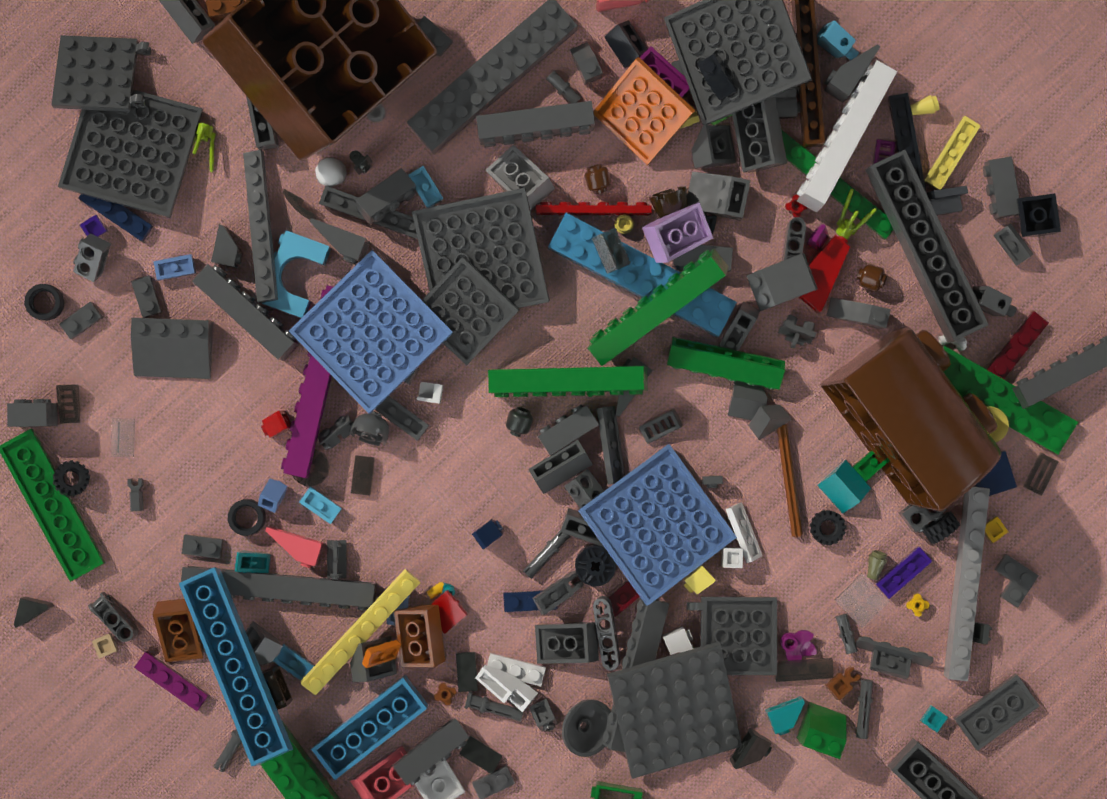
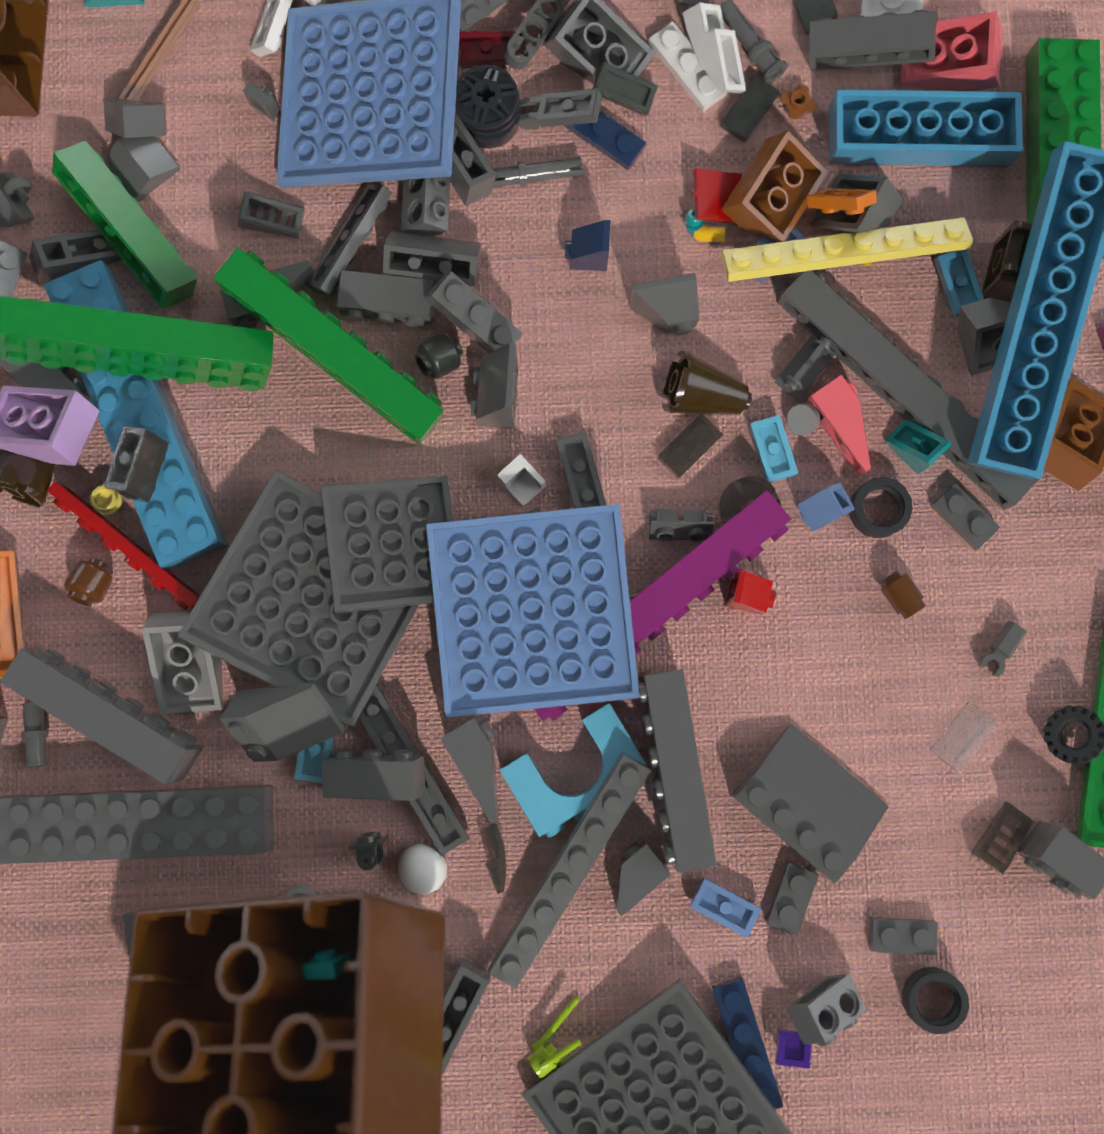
camera: 145 degrees left, 5 degrees down
dark grey cylinder [350,411,390,446] -> none
none -> dark grey slope [220,683,345,762]
none -> teal plate [302,949,352,980]
none -> dark grey brick [424,271,523,354]
none -> dark grey slope [471,343,519,428]
none -> pearl dark grey tile [593,62,658,116]
none -> dark grey slope [629,273,699,335]
none -> dark brown cone [662,351,752,415]
none -> light grey tile [787,403,820,435]
none -> reddish brown brick [880,571,926,619]

